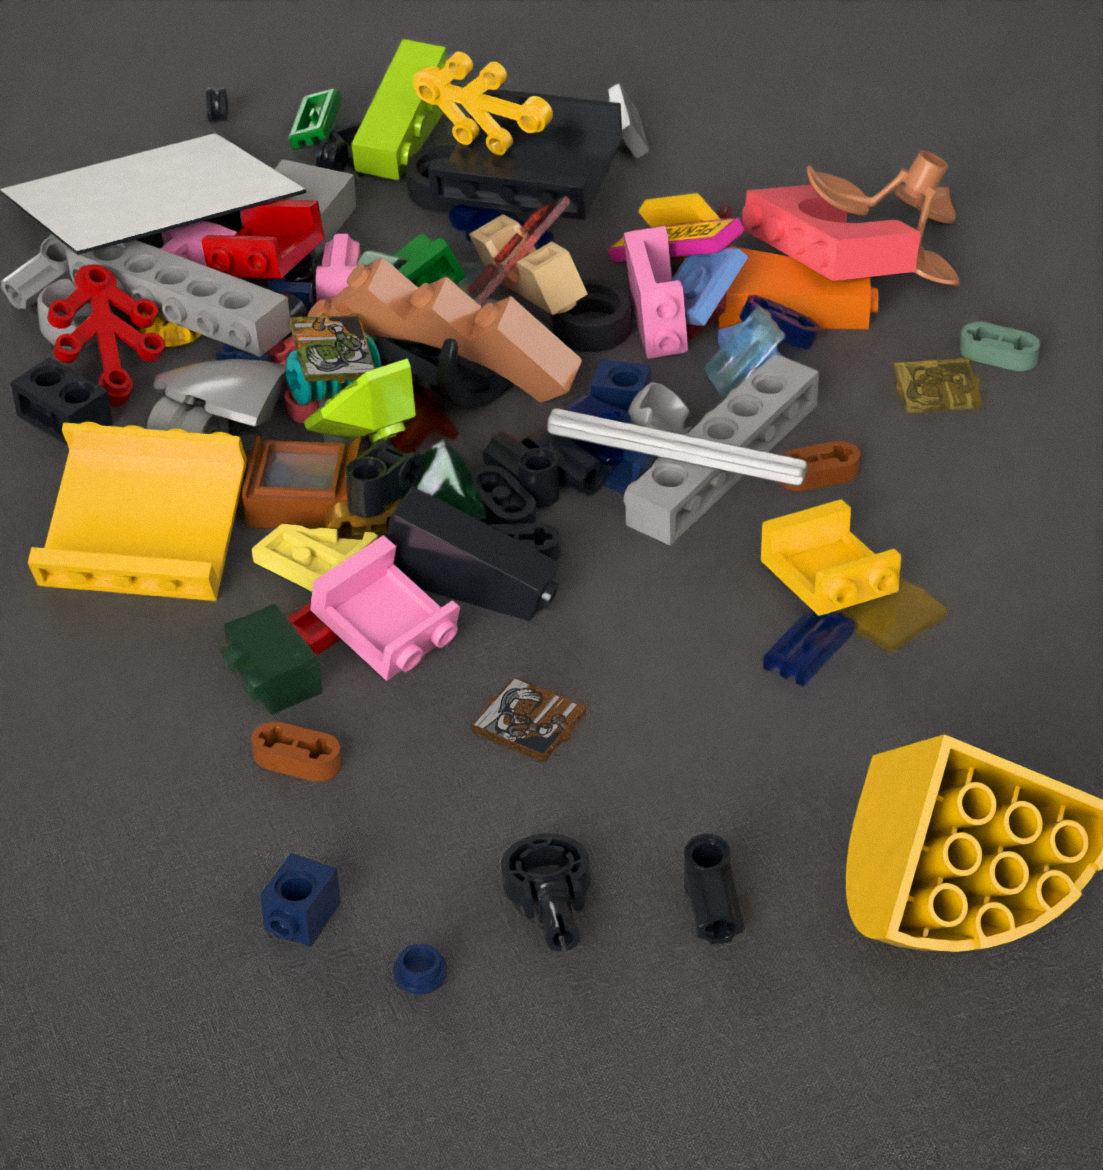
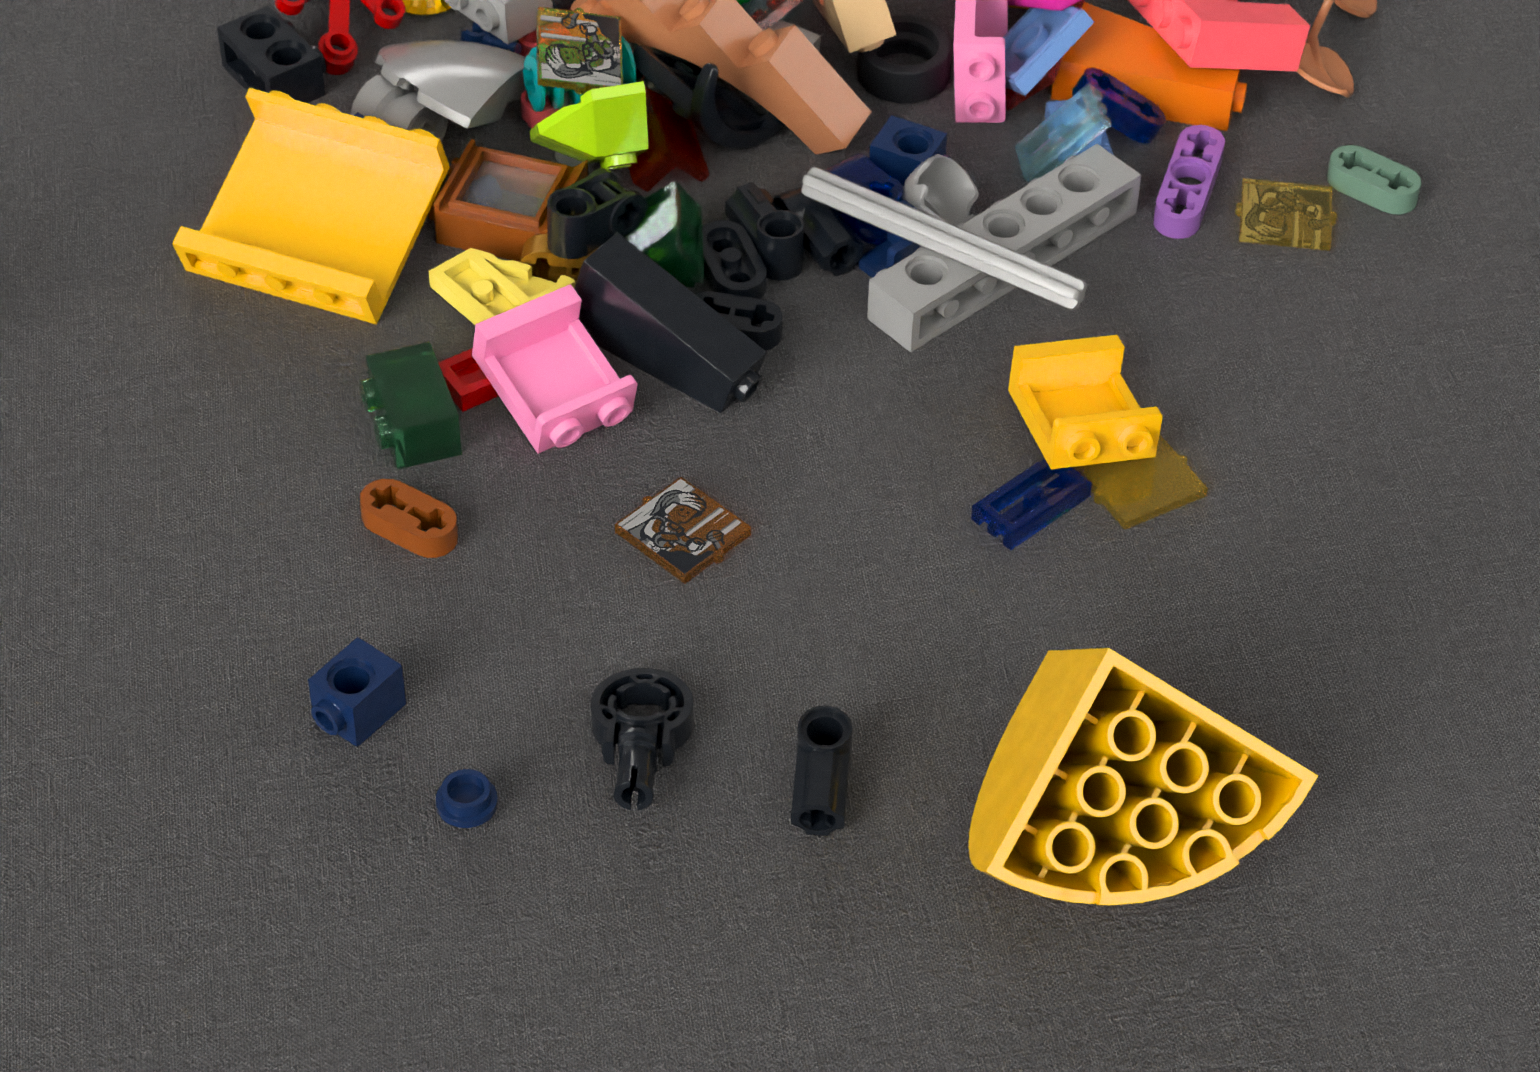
camera: 10 degrees right, 5 degrees up
dark orange beam [780,441,861,491] -> none
none -> medium lavender beam [1153,125,1225,239]

